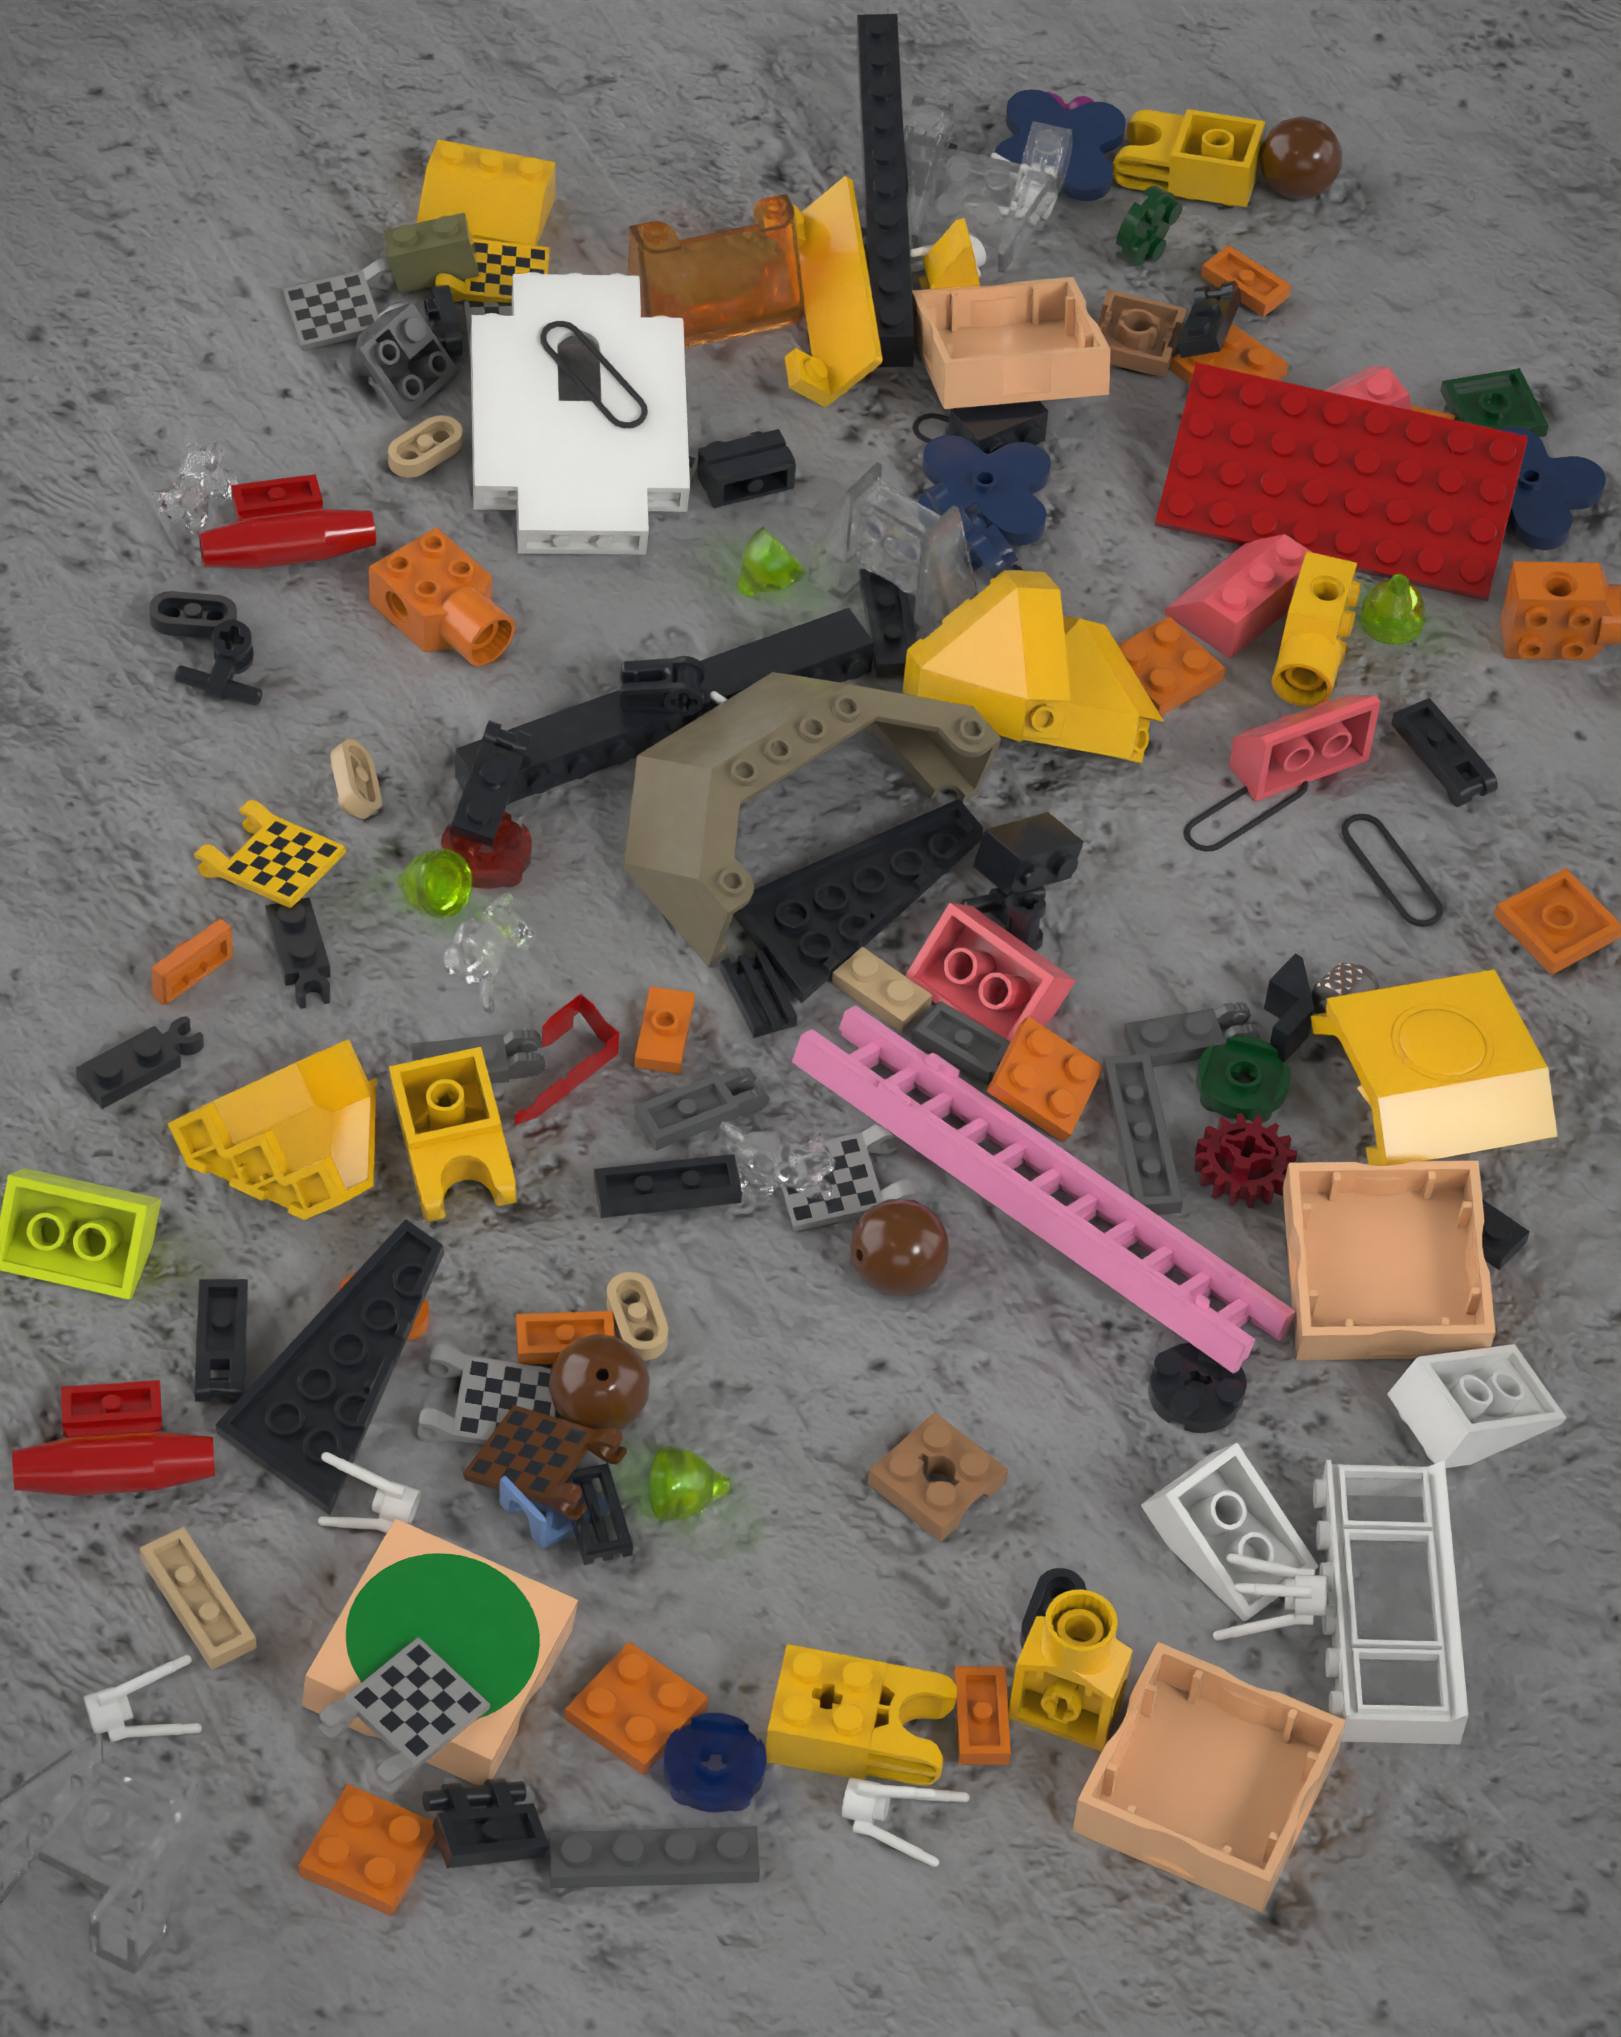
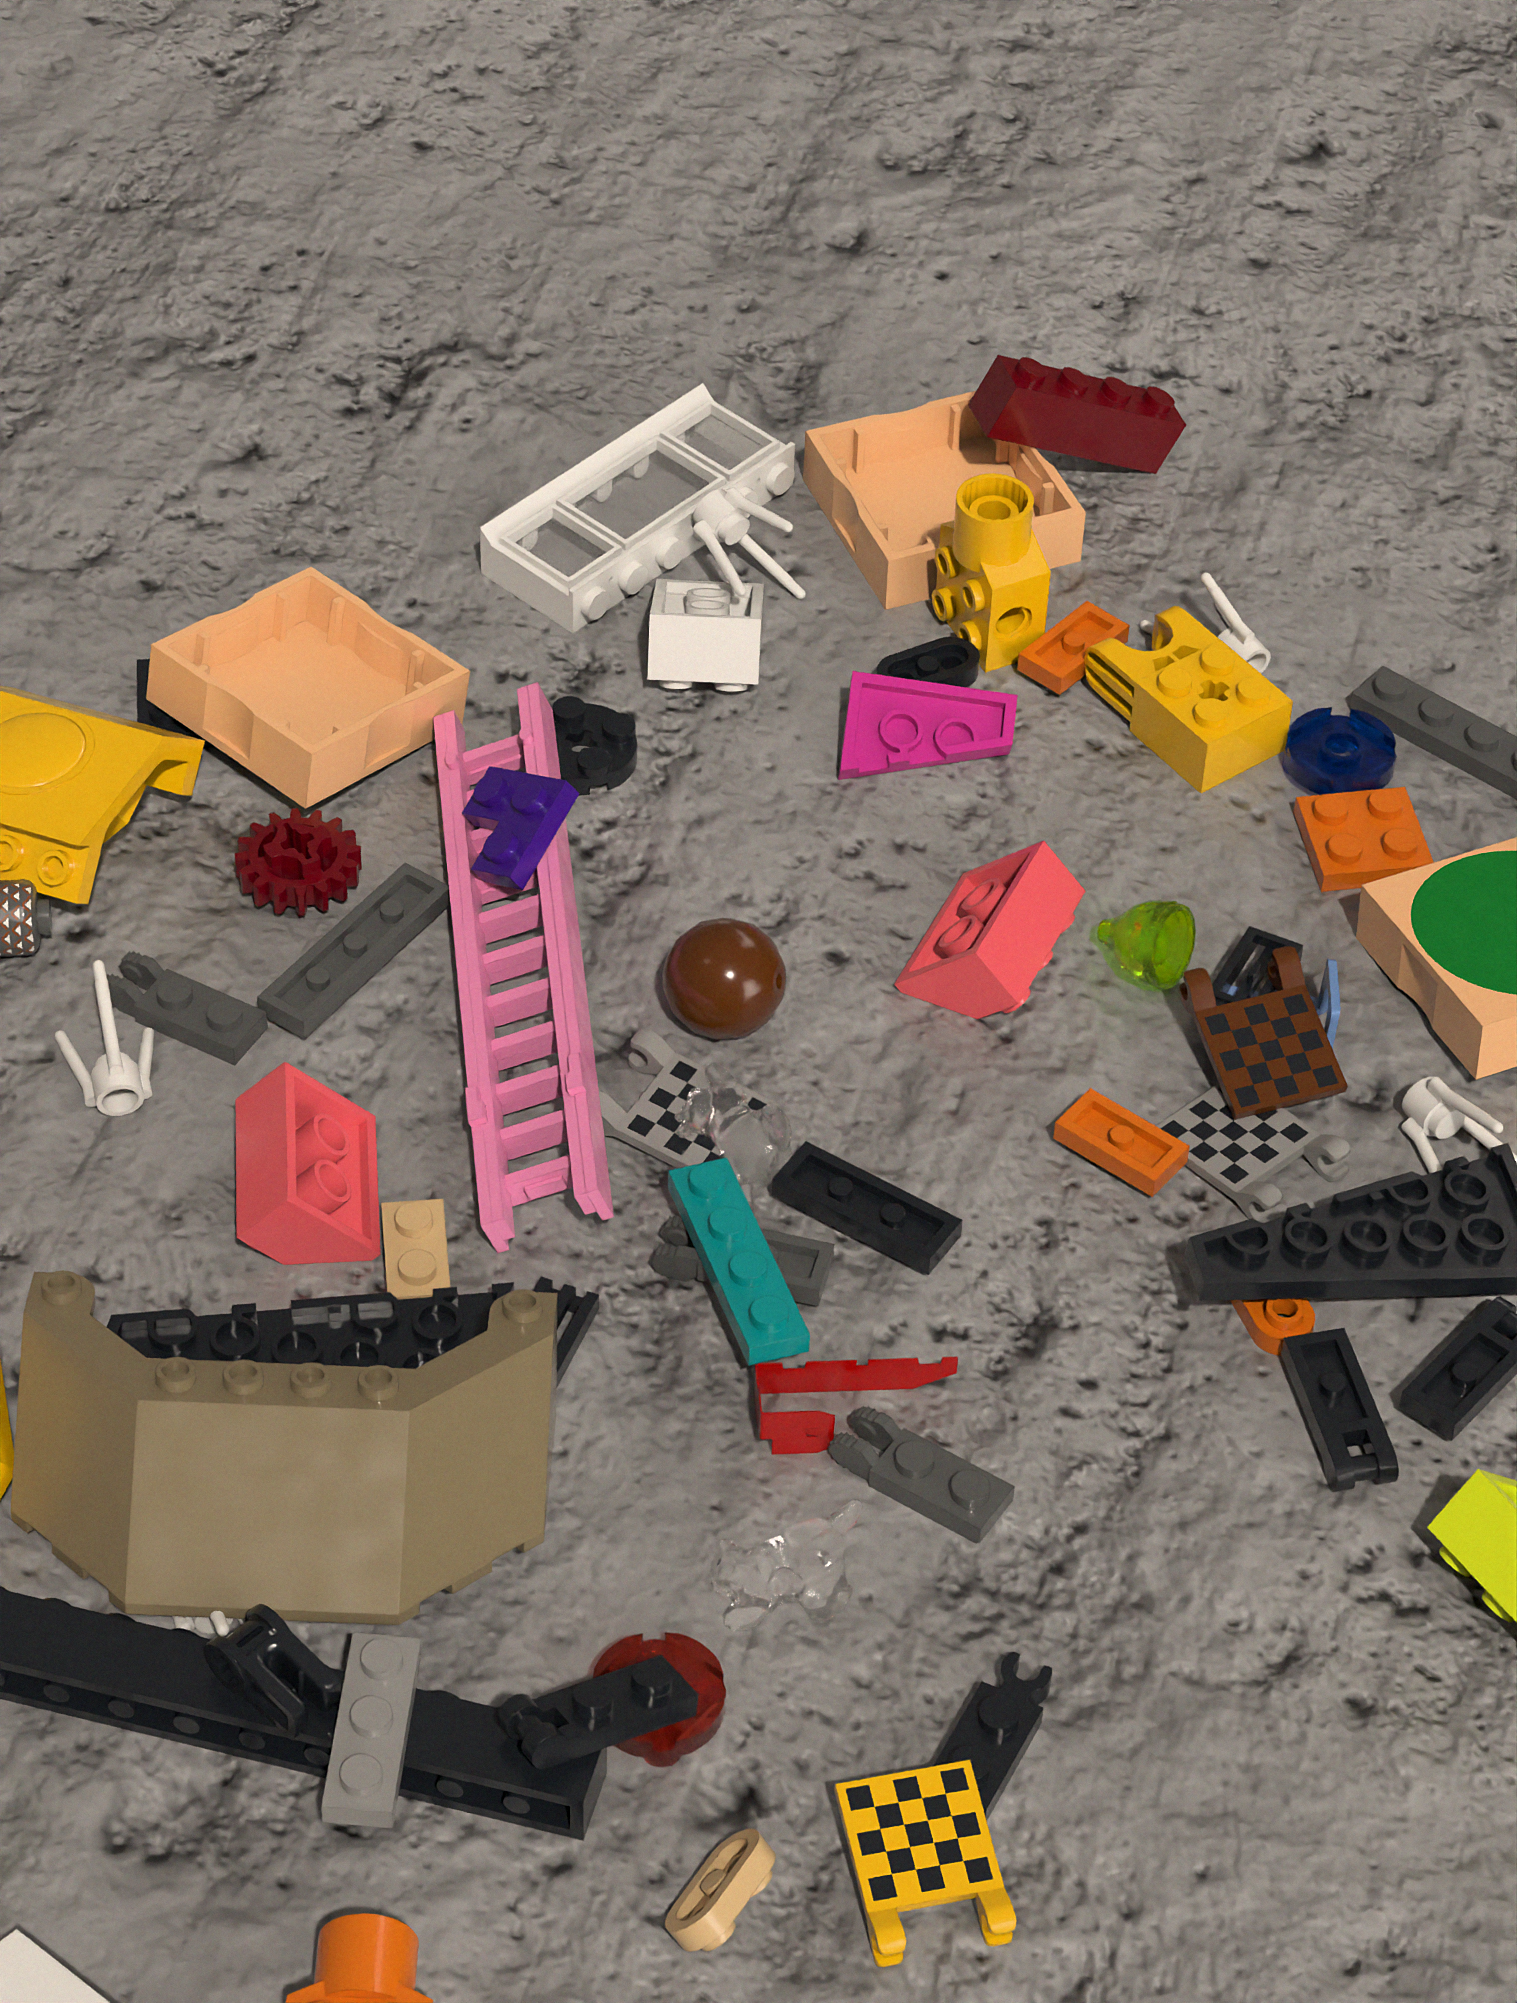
camera: 135 degrees left, 5 degrees down
black plate [76,1016,204,1109] -> none
orange plate [151,918,233,1005] -> none
yellow panel [167,1039,377,1220] -> none
yellow brick [389,1047,517,1223] -> none
clear neon green helmet [398,849,472,918] -> none
reddish brown piece [549,1334,650,1430] -> none
tan plate [606,1272,669,1360] -> none
orange plate [634,986,695,1074] -> none
medium nougat brick [868,1412,1008,1542] -> none
dark grey hinge [912,1001,1010,1085] -> none
black piece [960,886,1046,951] -> none
black brick [973,812,1084,896] -> none
orange plate [986,1016,1104,1143] -> none
dark green plate [1196,1036,1291,1123] -> none
black slope [1264,953,1314,1063] -> none
white slope [1387,1344,1566,1468] -> none
none -> white plant [55,960,154,1116]
none -> light grey plate [321,1632,422,1828]
none -> dark purple plate [462,766,580,890]
none -> teal plate [668,1157,810,1366]
none -> dark pink wing [838,671,1018,780]
none -> coral slope [894,841,1086,1019]
none -> dark red brick [968,355,1186,474]
none -> black plate [1281,1328,1399,1492]

